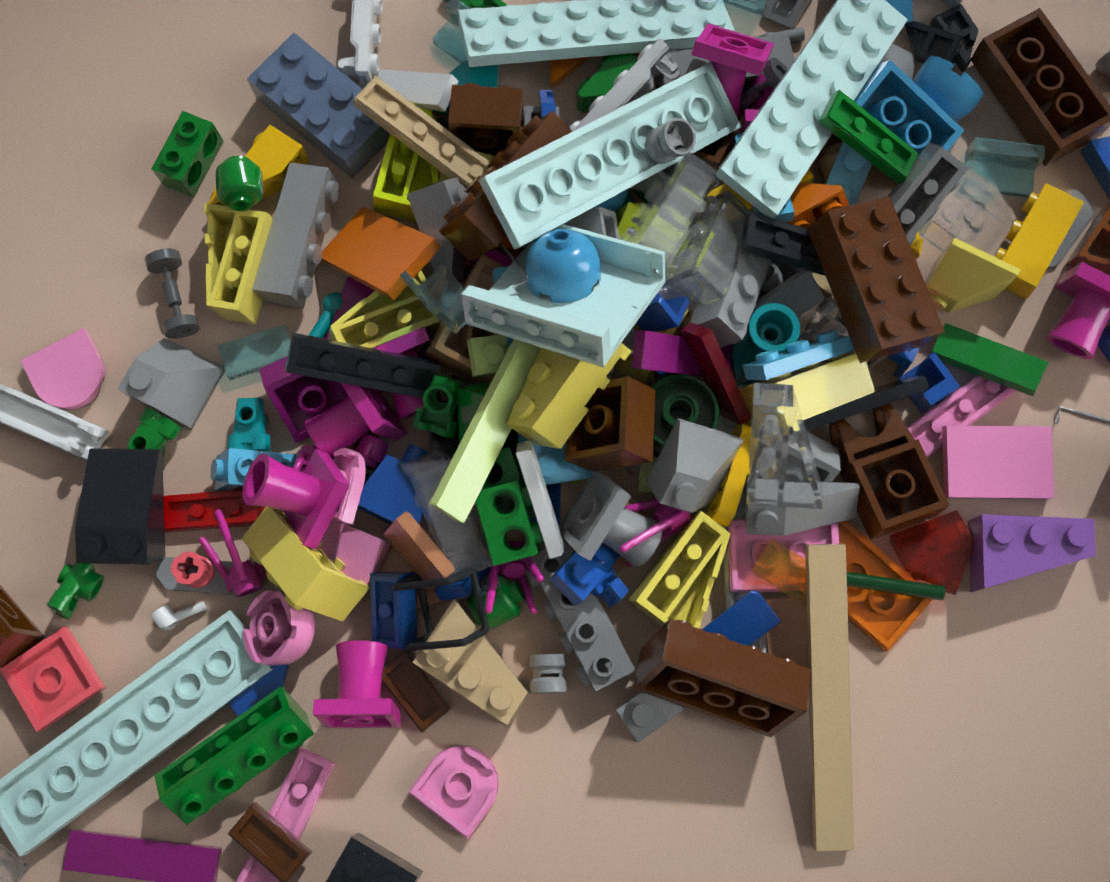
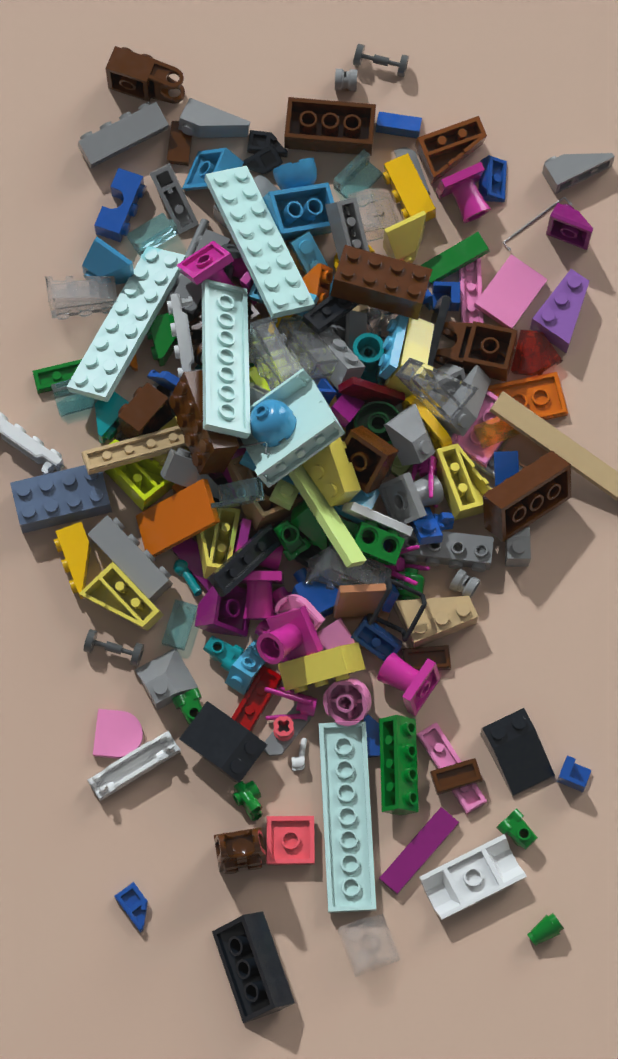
camera: 60 degrees left, 5 degrees down
green brick [151,110,224,198] -> none
green head [215,156,263,211] -> none
white tile [377,69,459,111] -> none
bright pink tile [408,746,499,840] -> none
light grey wheel [645,118,696,164] -> none
green tile [818,90,918,184] -> none
dark green bar [847,572,946,601] -> none

